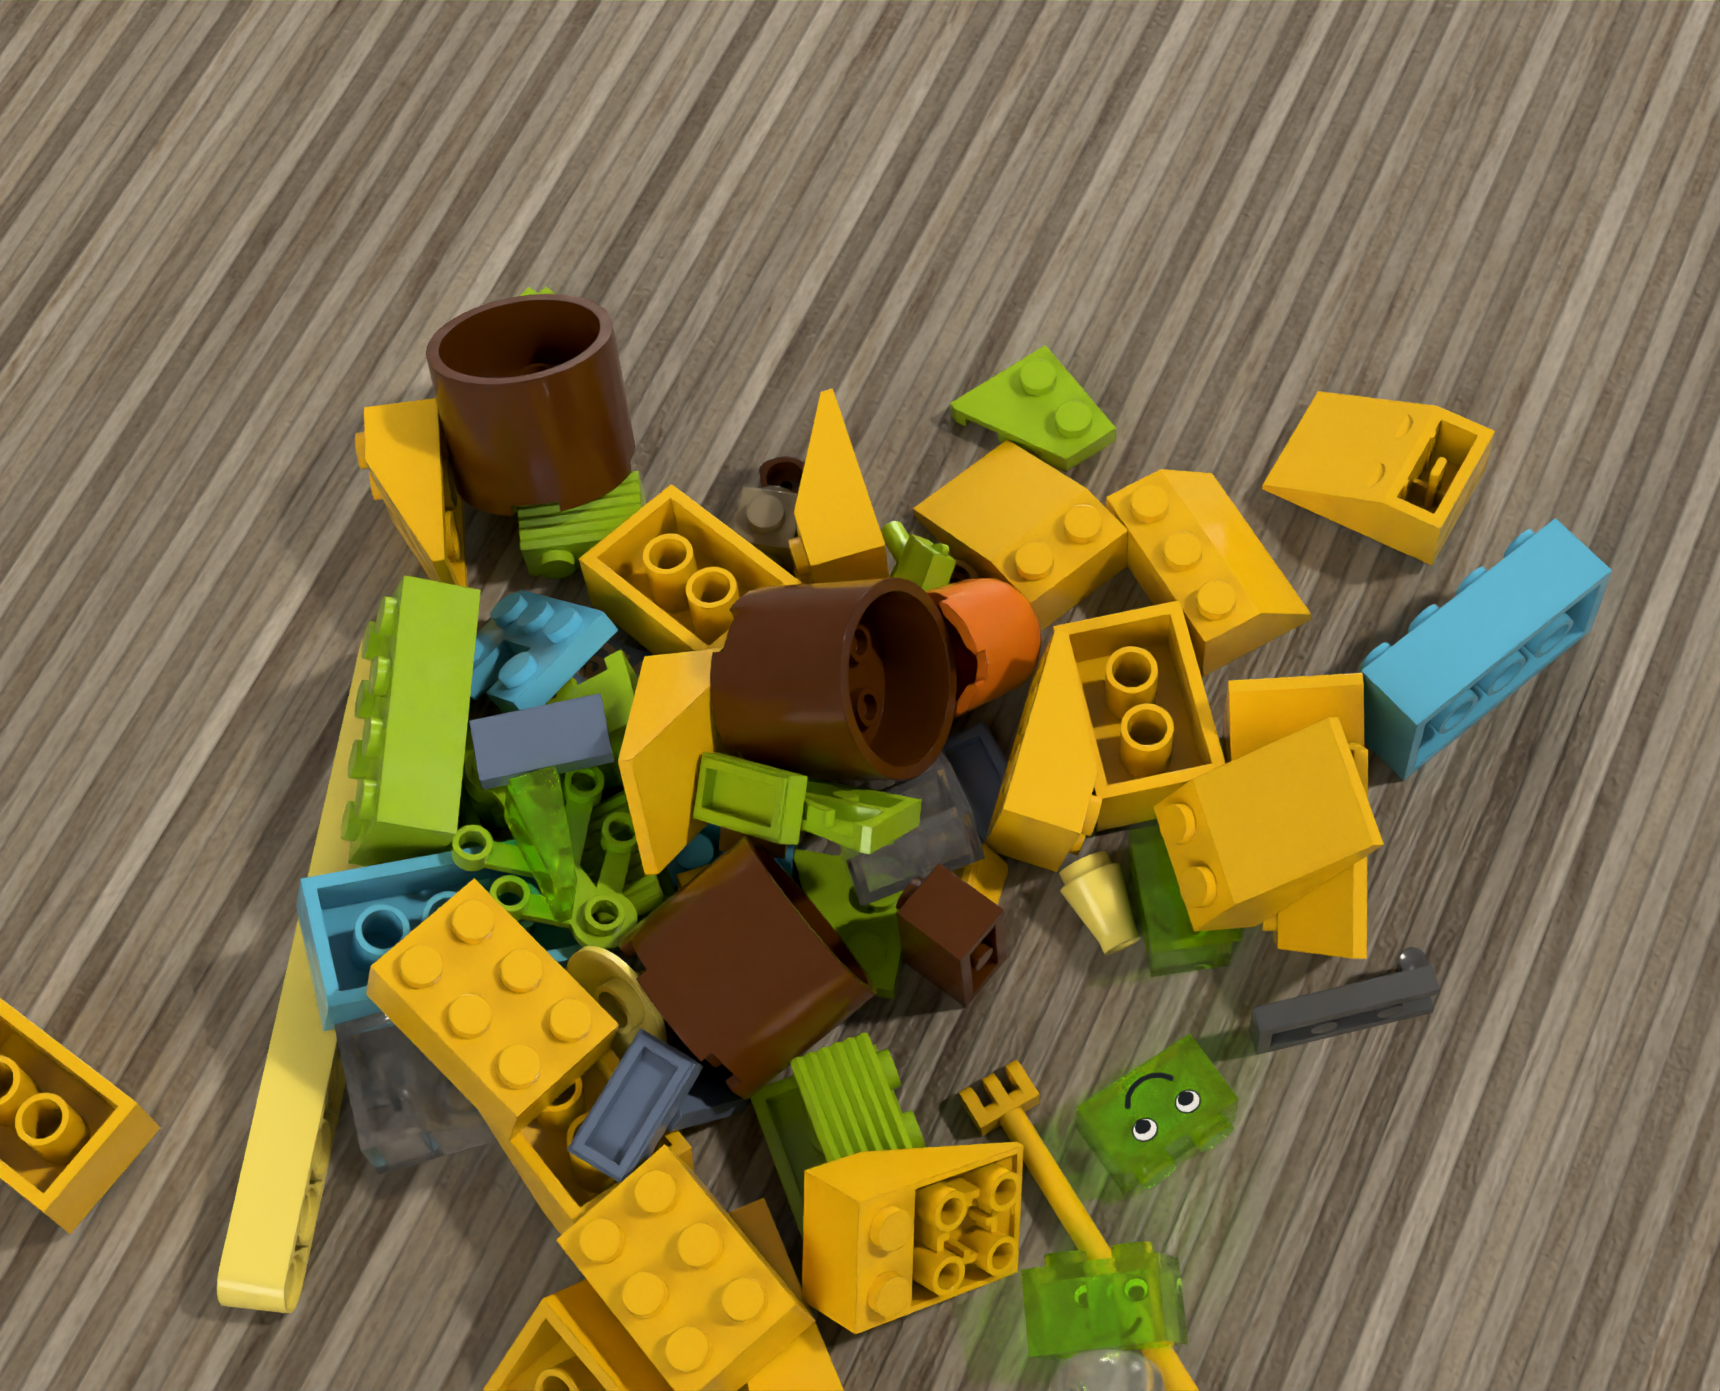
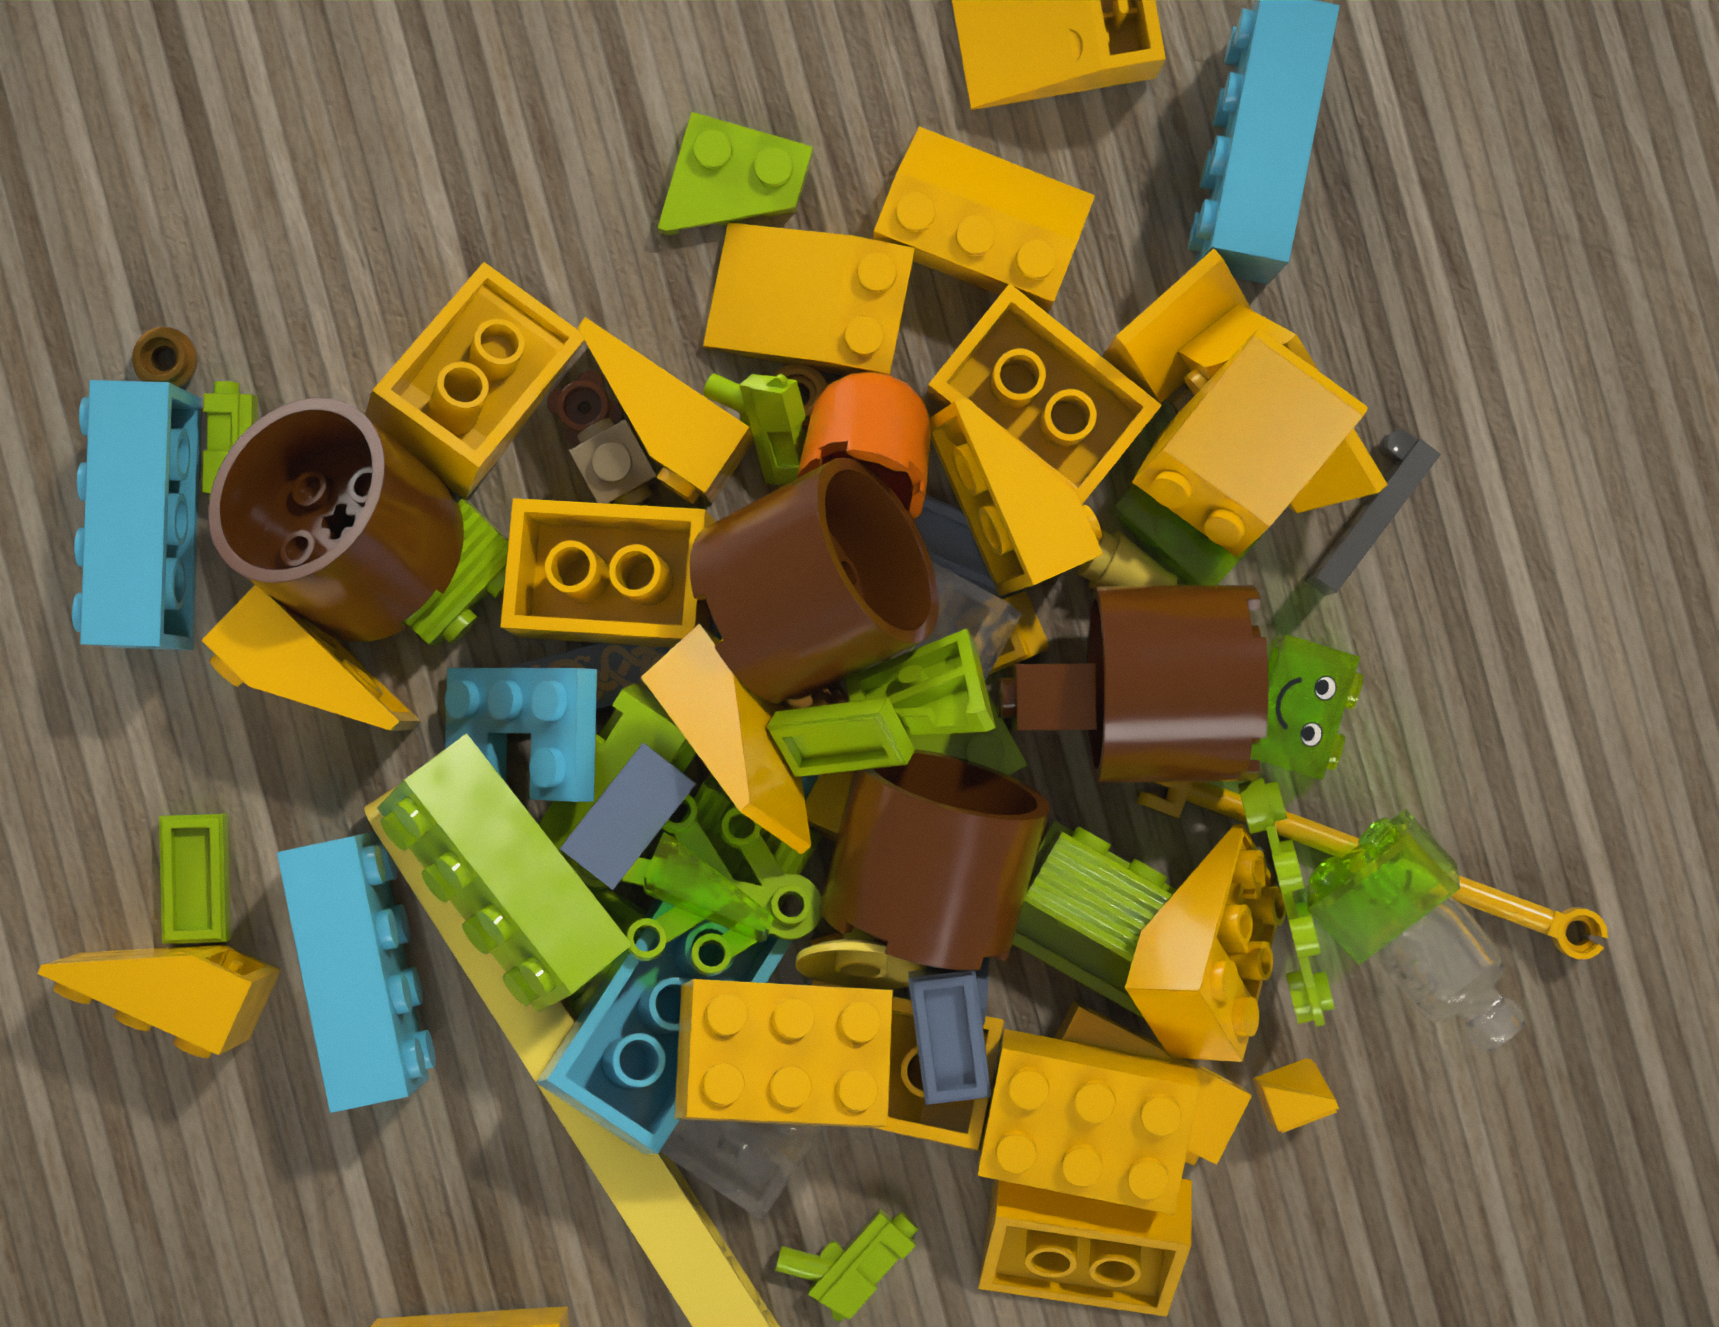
camera: 55 degrees left, 25 degrees up
none -> yellow slope [37,944,281,1058]
none -> medium azure brick [72,380,202,650]
none -> pearl gold plate [132,327,198,388]
none -> lime tile [159,813,231,944]
none -> medium azure brick [277,831,436,1113]
none -> yellow slope [365,262,585,500]
none -> lime piece [775,1208,919,1322]
none -> reddish brown brick [1087,585,1268,782]
none -> lime plant [1238,778,1335,1027]

